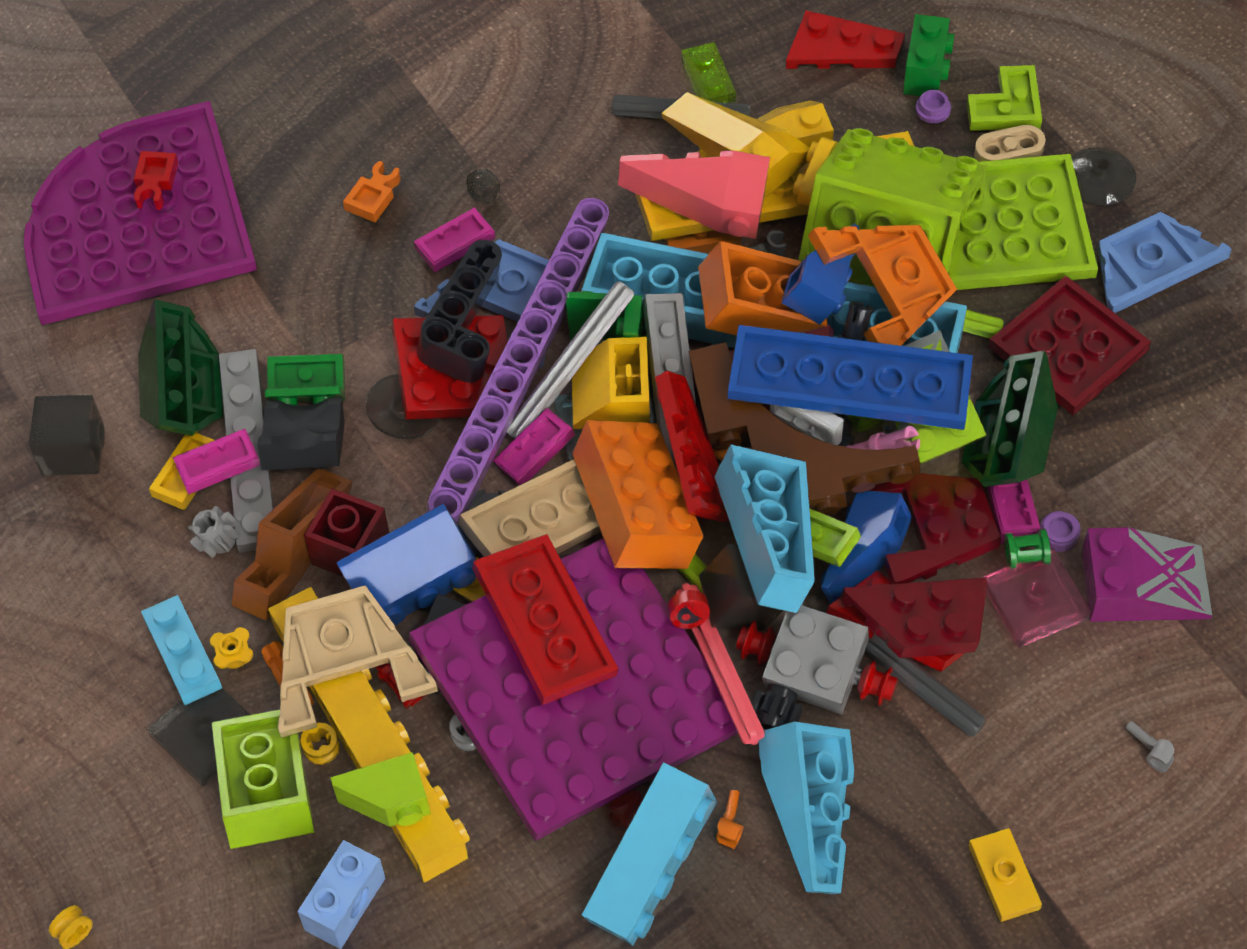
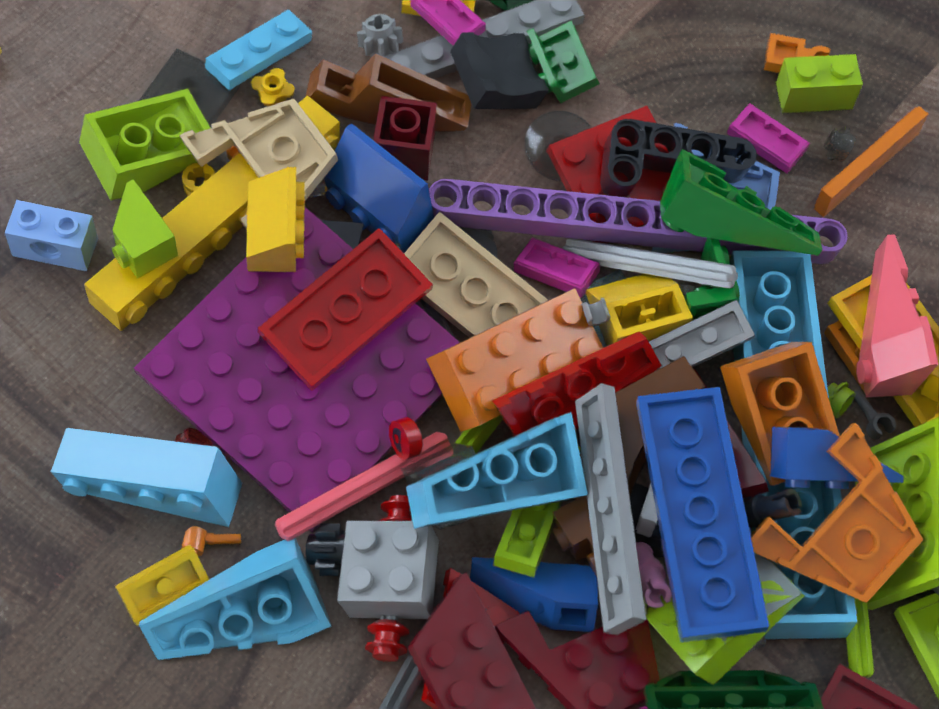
camera: 65 degrees right, 5 degrees up
none -> yellow plate [115,545,210,626]
none -> yellow slope [246,167,305,272]
none -> light grey plate [575,383,646,635]
none -> light grey hand [581,298,611,326]
none -> green wedge [660,149,823,256]
none -> lime brick [776,54,863,113]
none -> orange tile [814,106,928,217]

